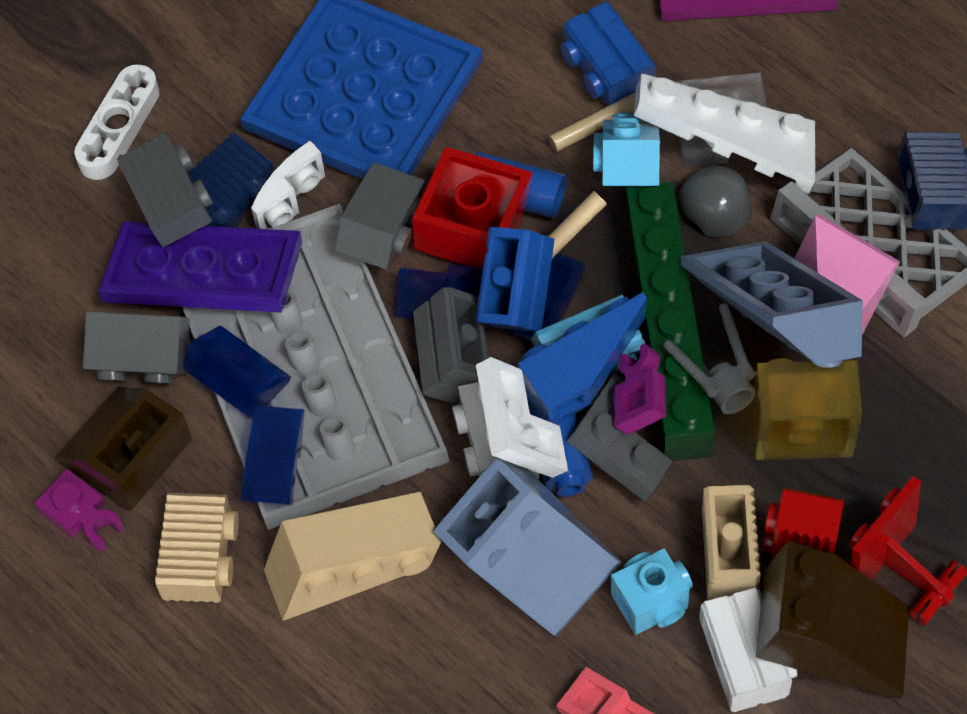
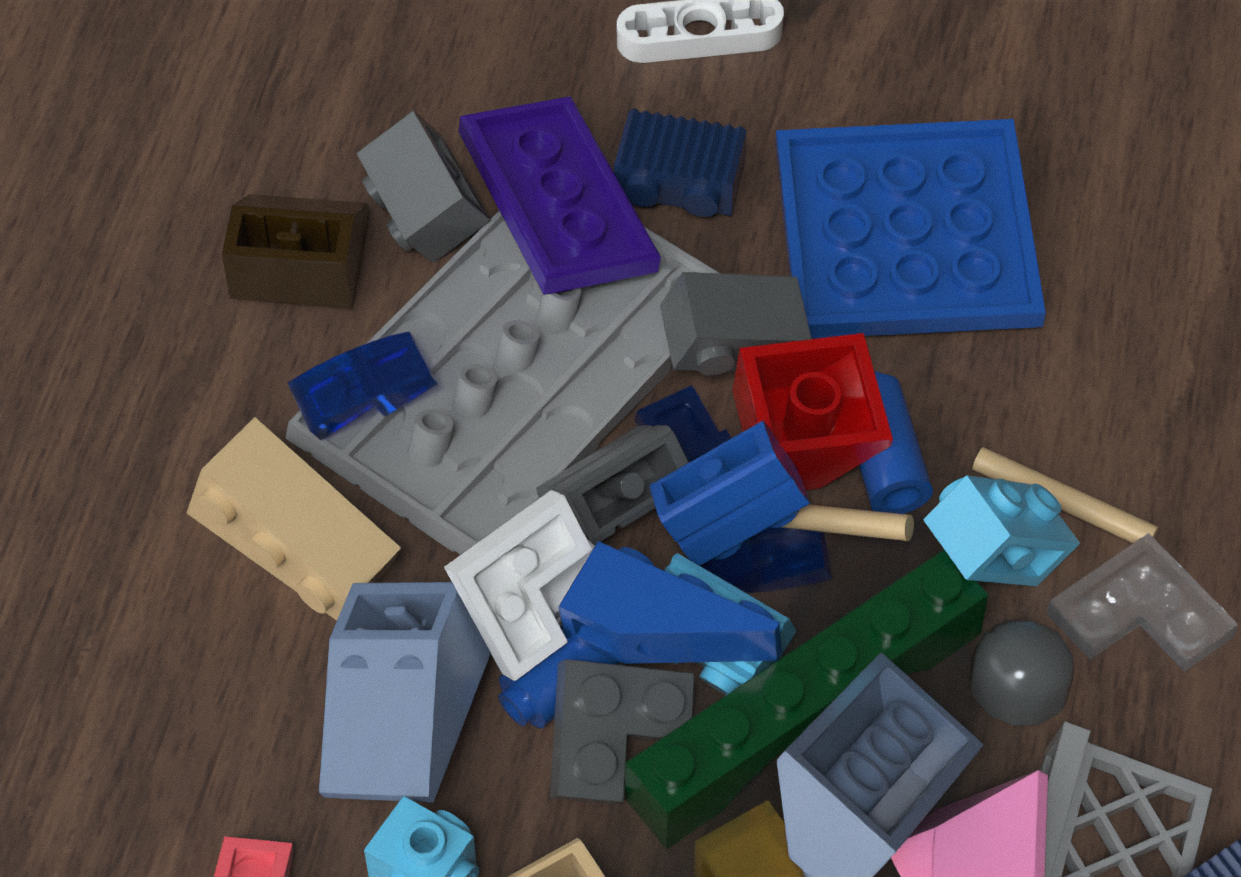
camera: 55 degrees right, 5 degrees down
magenta plate [34,469,124,551] -> none
dark grey brick [117,133,214,247] -> none
tan brick [155,493,239,603] -> none
clear blue slope [183,325,291,419] -> none
white slope [251,141,325,229] -> none
blue brick [560,2,656,106] -> none
magenta plate [614,343,666,435] -> none
white wing [634,74,815,194] -> none
dark grey plant [663,303,756,414] -> none

